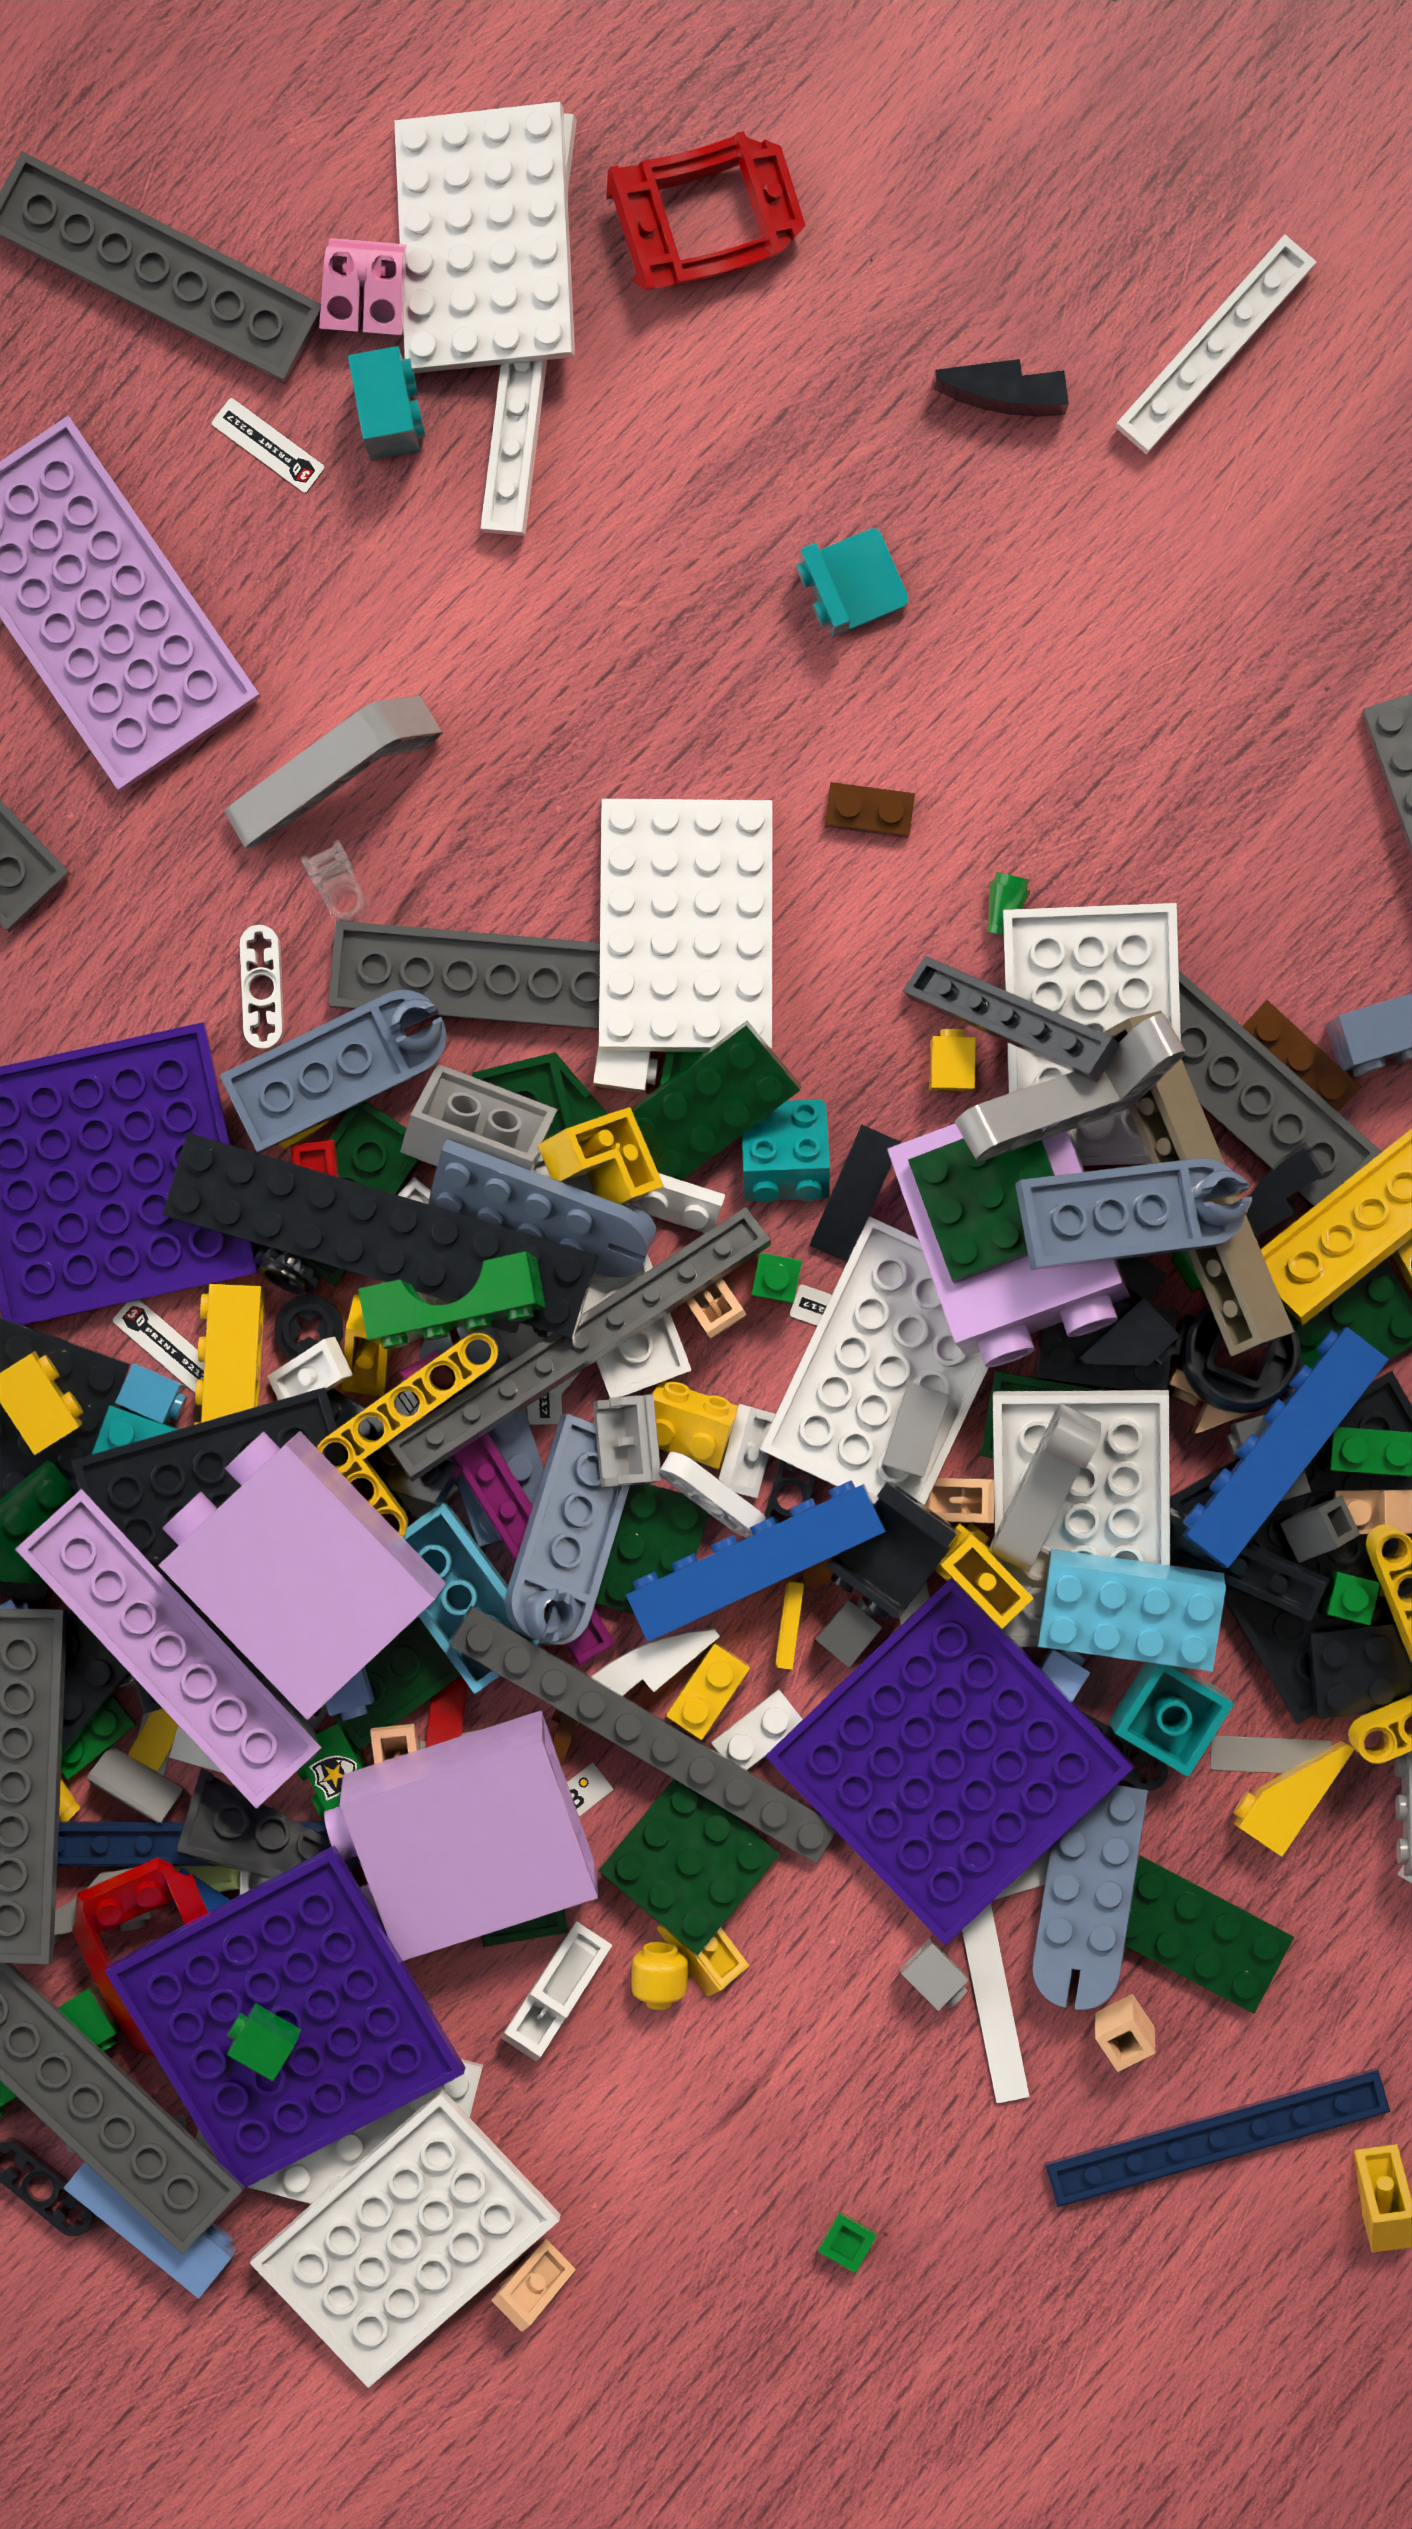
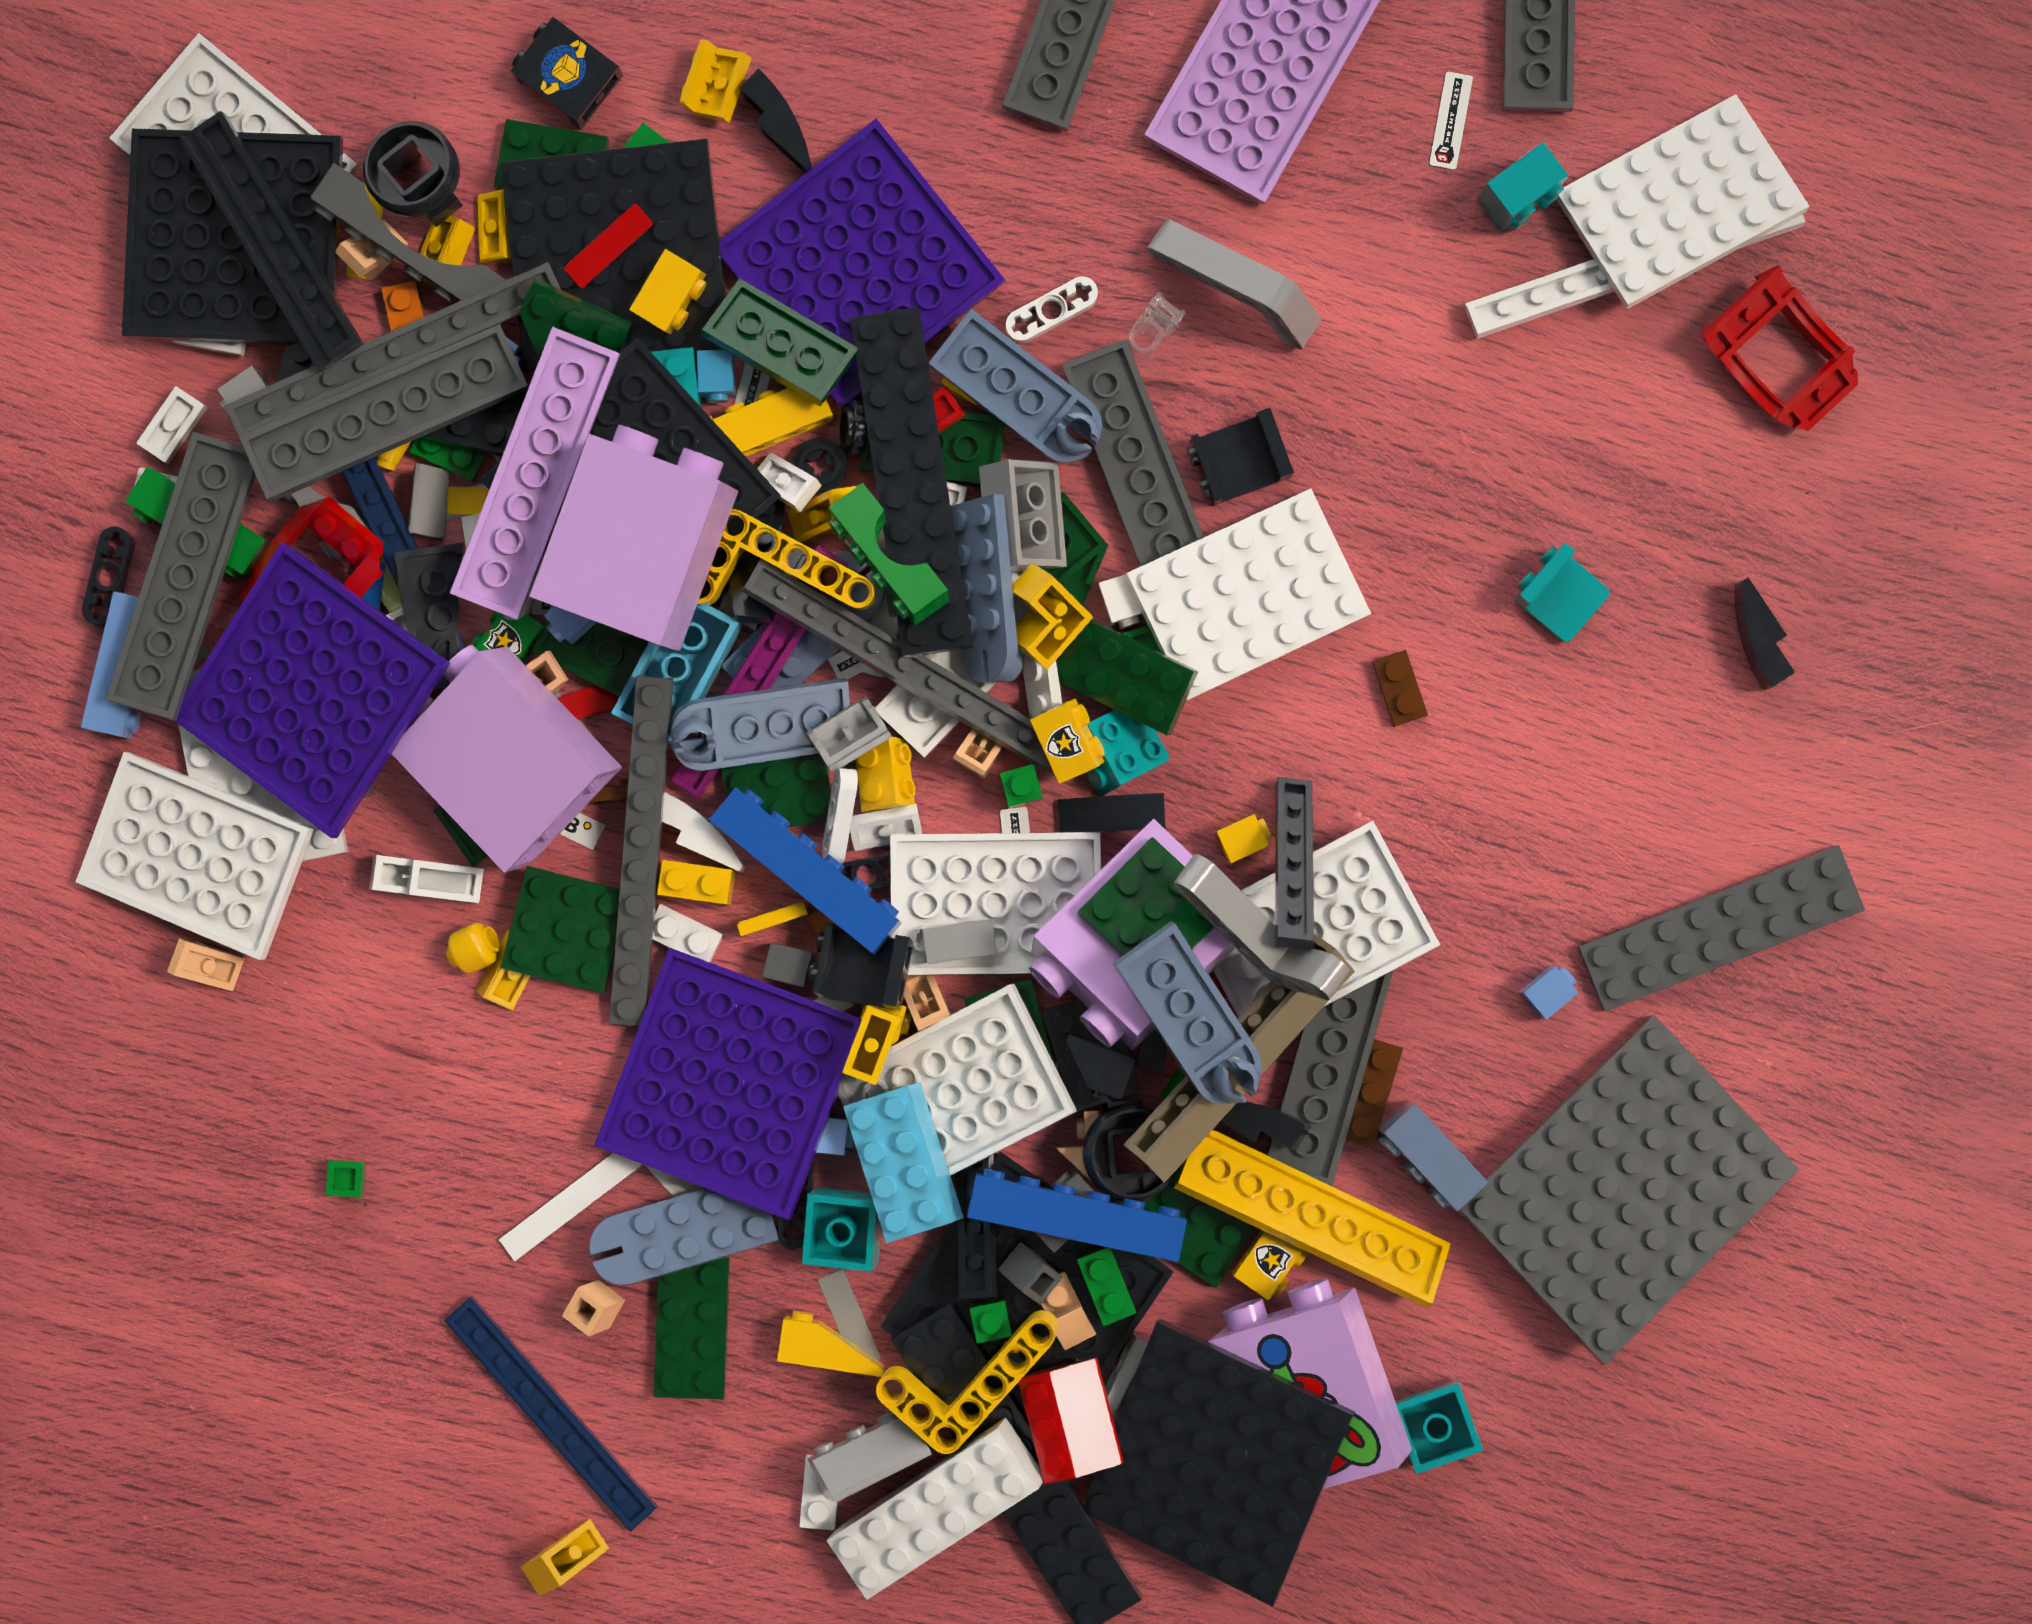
camera: 65 degrees right, 0 degrees up
green brick [227,2003,301,2081] -> none
bright pink hips [319,238,407,335] -> none
light grey brick [899,1938,969,2011] -> none
green cone [986,872,1031,935] -> none
light grey beam [989,1403,1101,1572] -> none
white plate [1115,234,1316,455] -> none
none -> dark green plate [702,278,858,407]
none -> yellow brick [1030,698,1105,784]
none -> black panel [1186,408,1294,506]
none -> medium blue brick [1518,966,1578,1020]
none -> dark grey plate [1577,845,1865,1012]

